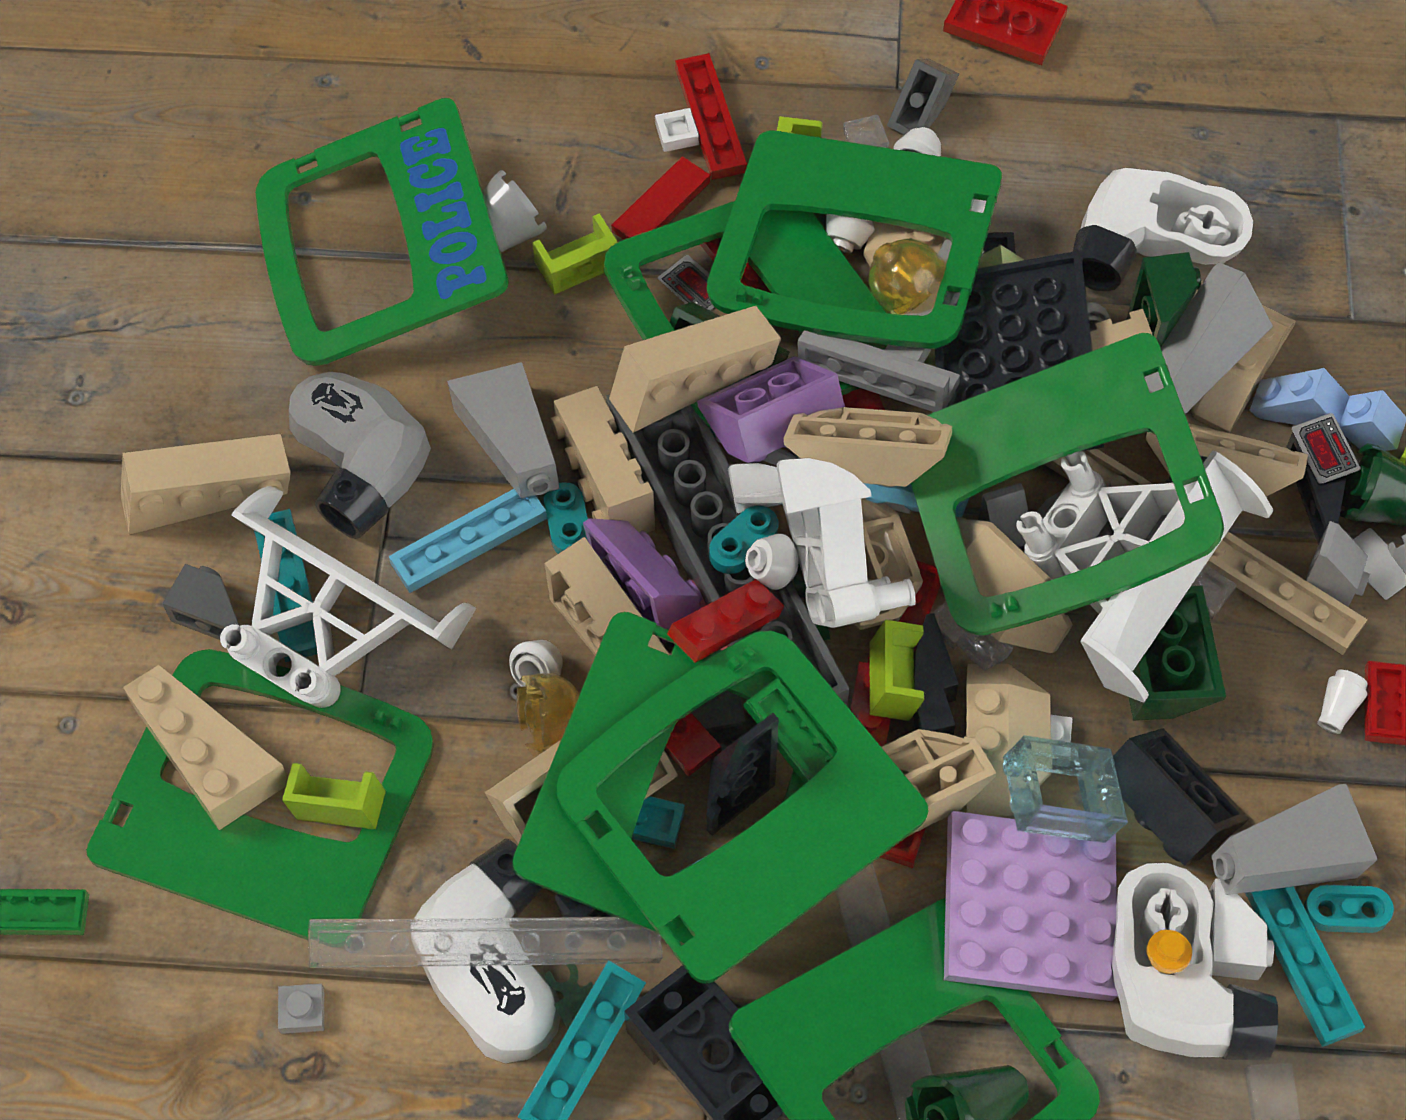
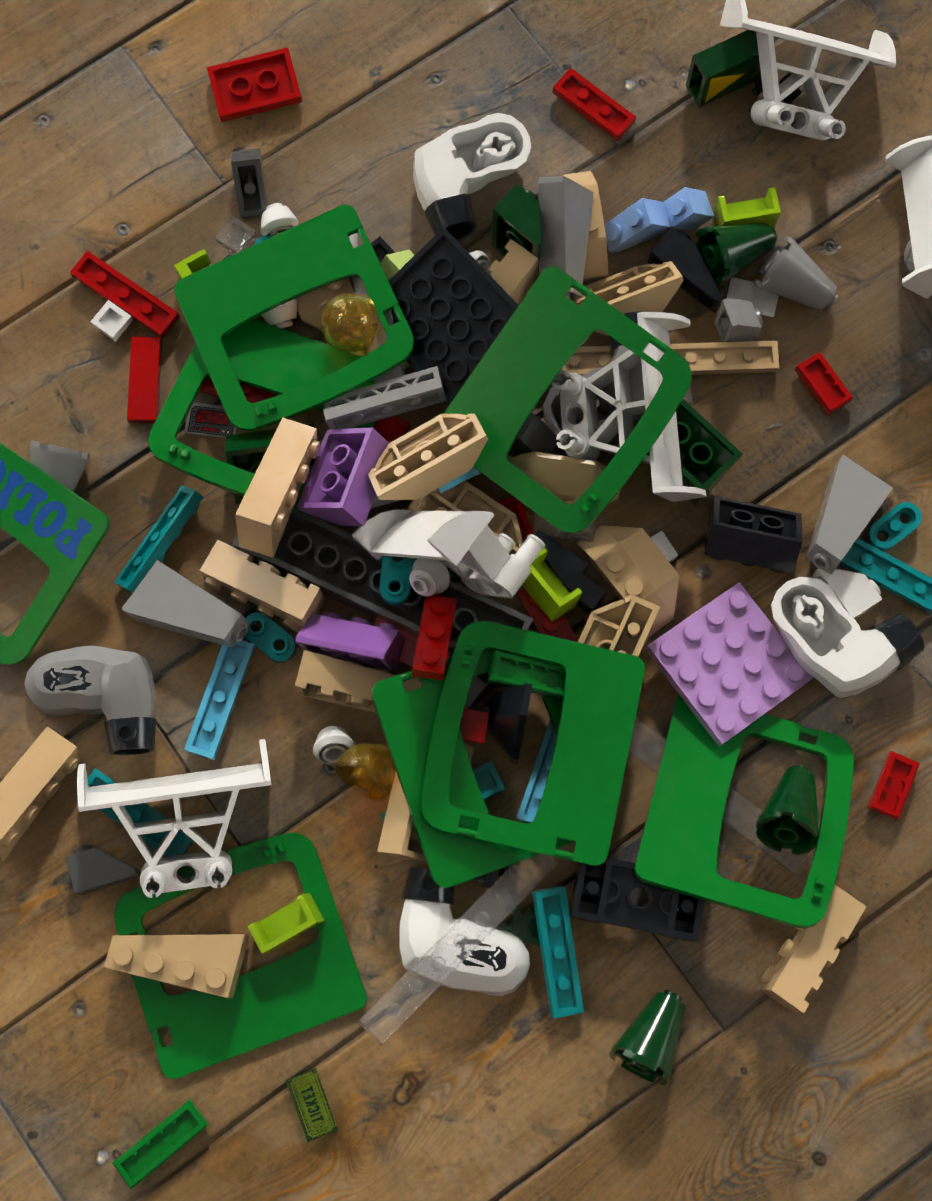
camera: 40 degrees left, 15 degrees up
light grey plate [278,983,324,1034] -> none
lime panel [532,213,618,295] -> none
clear light blue window [1003,735,1128,843] -> none
light orange plate [1147,930,1192,974] -> none
sticker [1292,413,1361,484] -> none
white cone [1317,669,1368,734] -> none
none -> teal plate [114,485,204,594]
none -> clear green tile [286,1068,338,1142]
none -> red plate [552,68,636,142]

